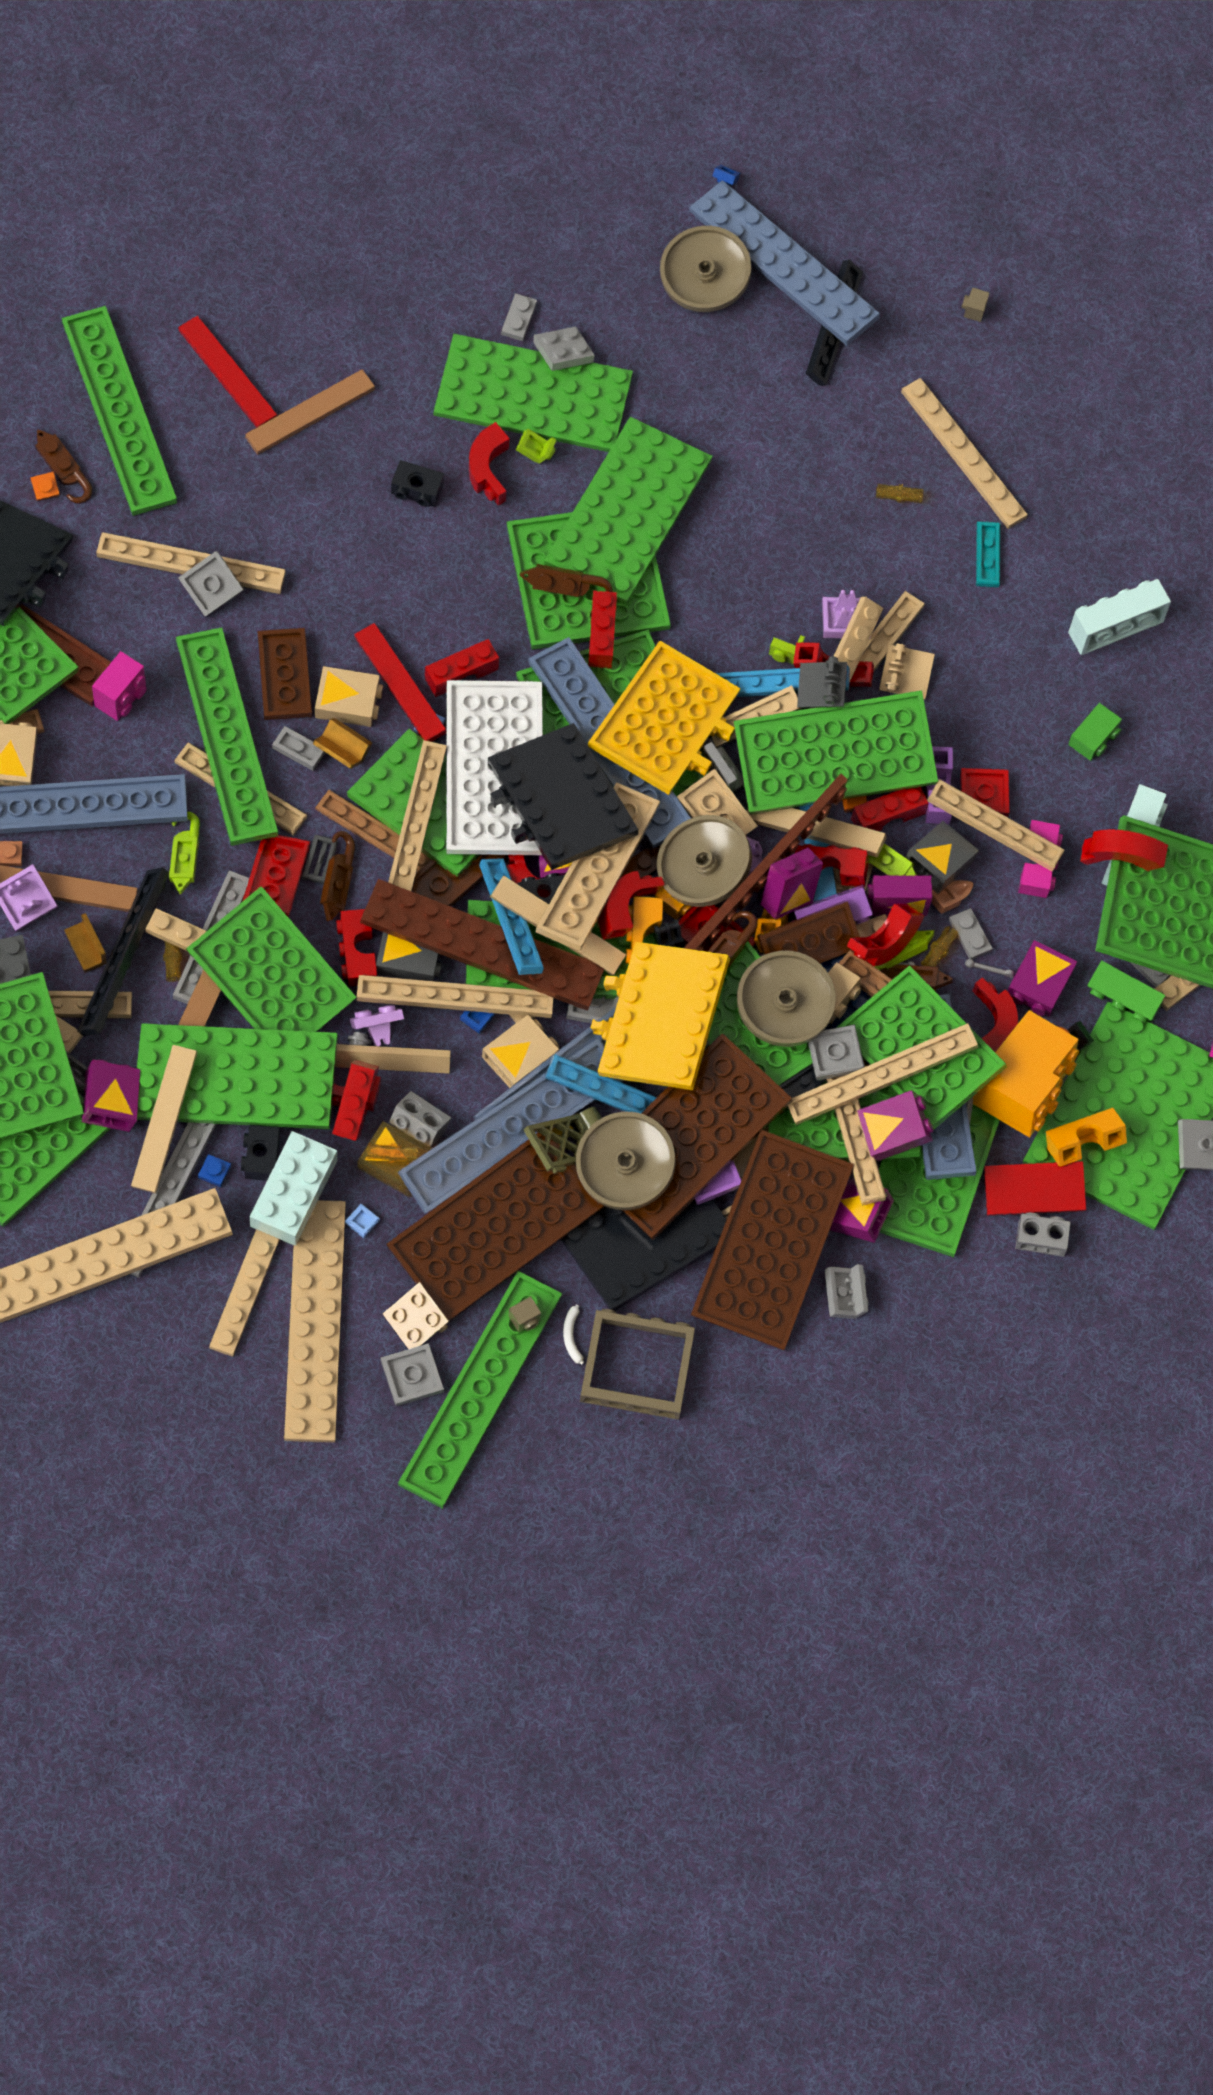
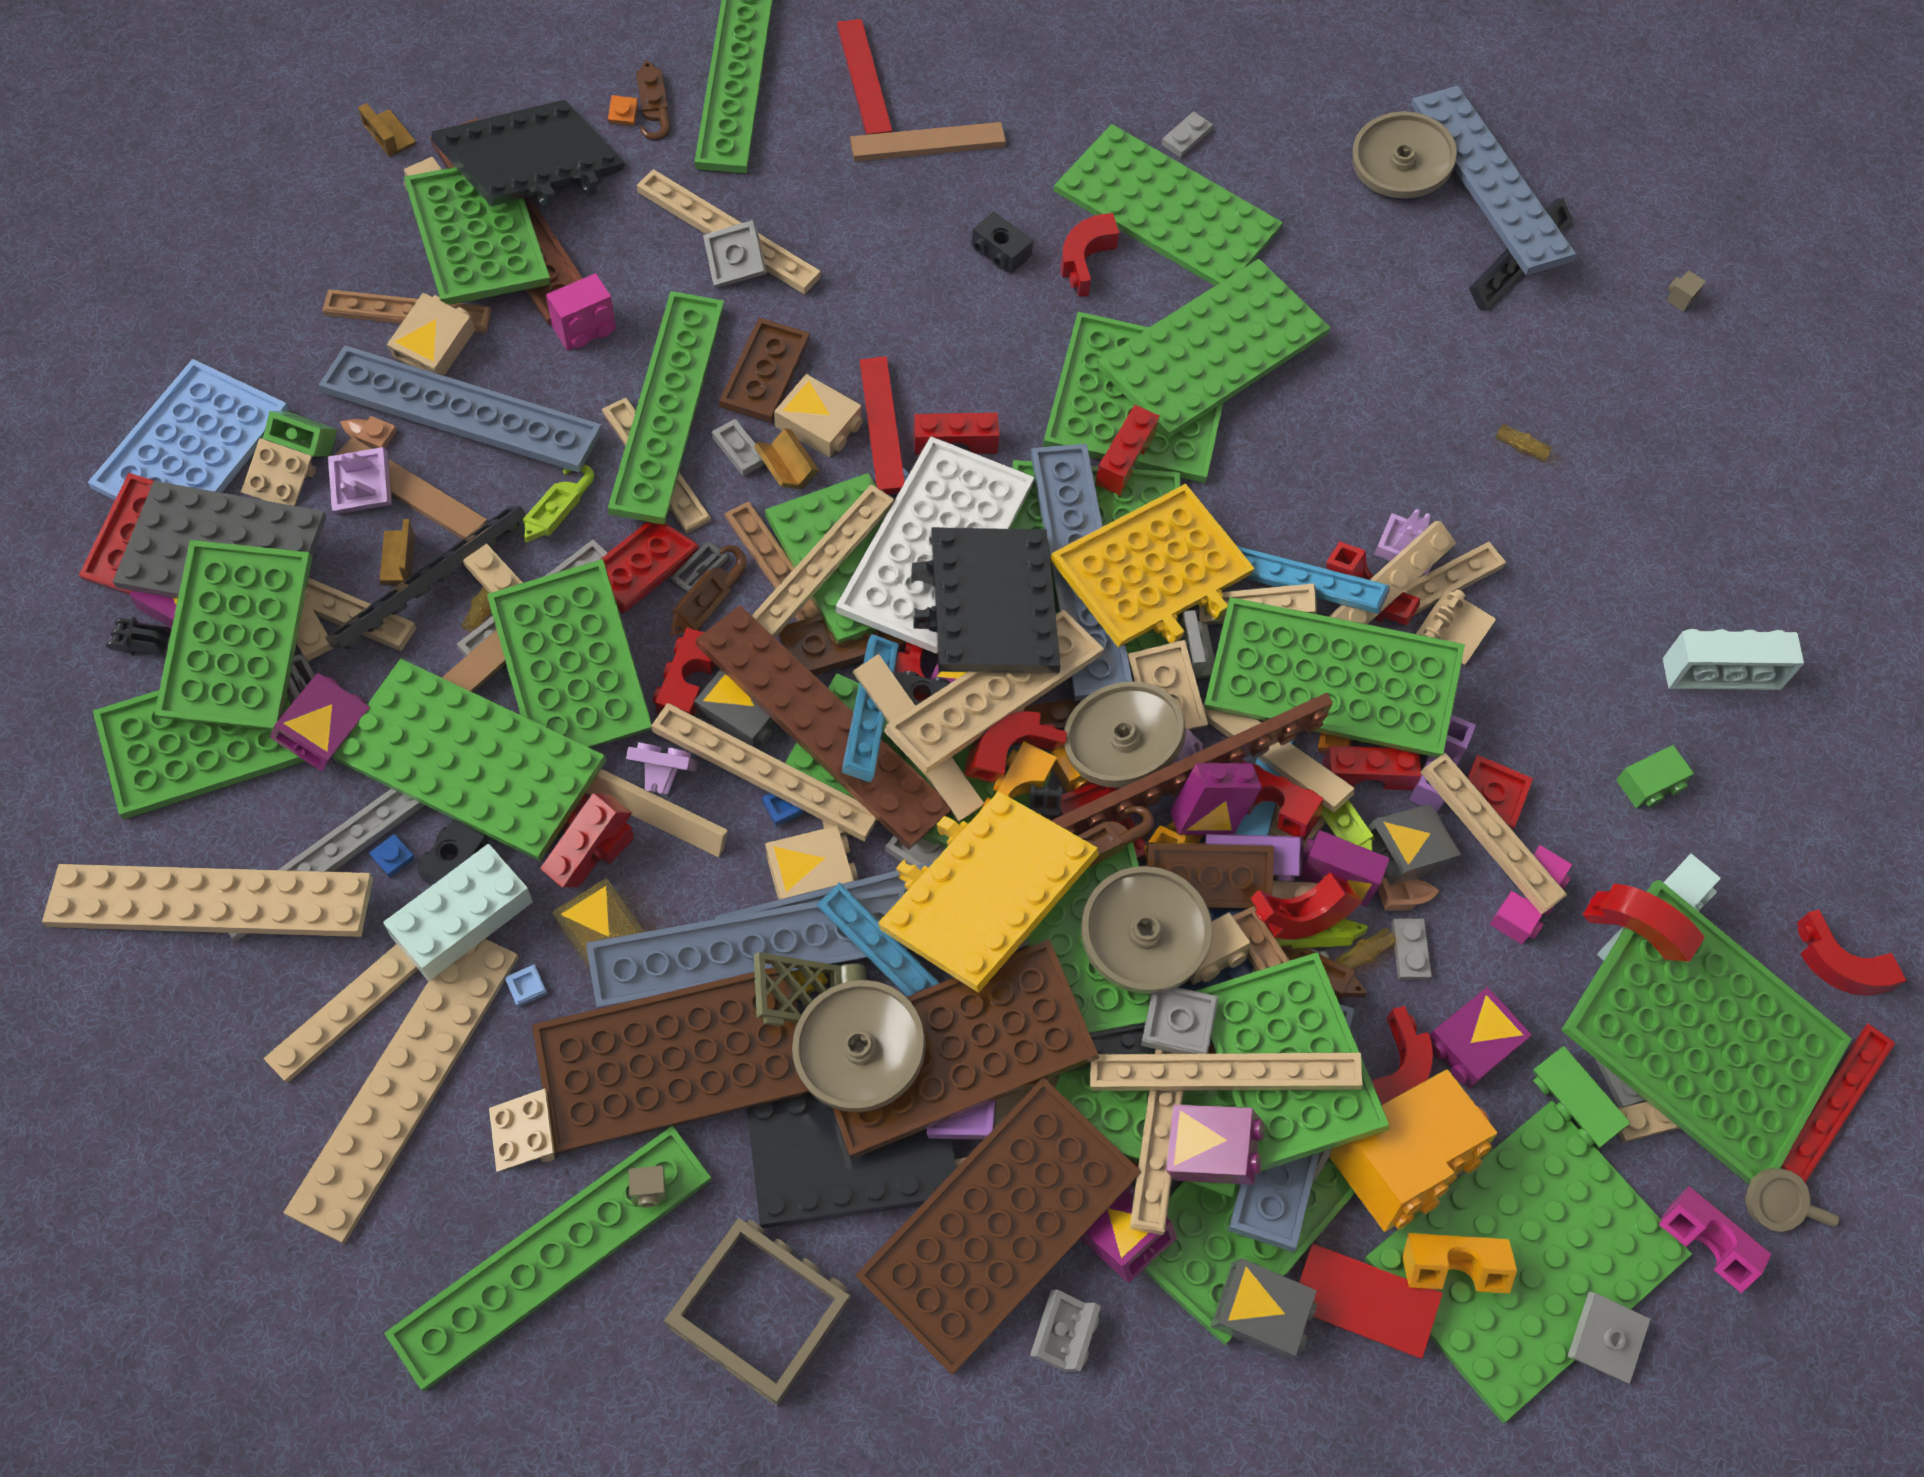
camera: 25 degrees right, 5 degrees down
tan tile [131,1045,198,1194] -> none
light grey plate [347,1032,372,1046] -> none
clear yellow pin [367,1143,418,1163] -> none
light grey plate [380,1343,444,1407] -> none
light grey brick [389,1091,451,1149] -> none
lime bracket [516,429,557,464] -> none
reddish brown plate [520,564,613,597] -> none
light grey plate [533,327,595,371] -> none
white piece [563,1305,584,1365] -> none
blue plate [712,164,741,186] -> none
lime bracket [769,635,805,664] -> none
dark grey hinge [797,656,847,708] -> none
tan plate [901,378,1028,529] -> none
light grey hinge [965,959,1015,978] -> none
teal tile [976,521,1000,587] -> none
light grey brick [1015,1212,1070,1257] -> none
black plate [1068,1021,1094,1054] -> none
none -> dark grey brick [1210,1258,1317,1359]

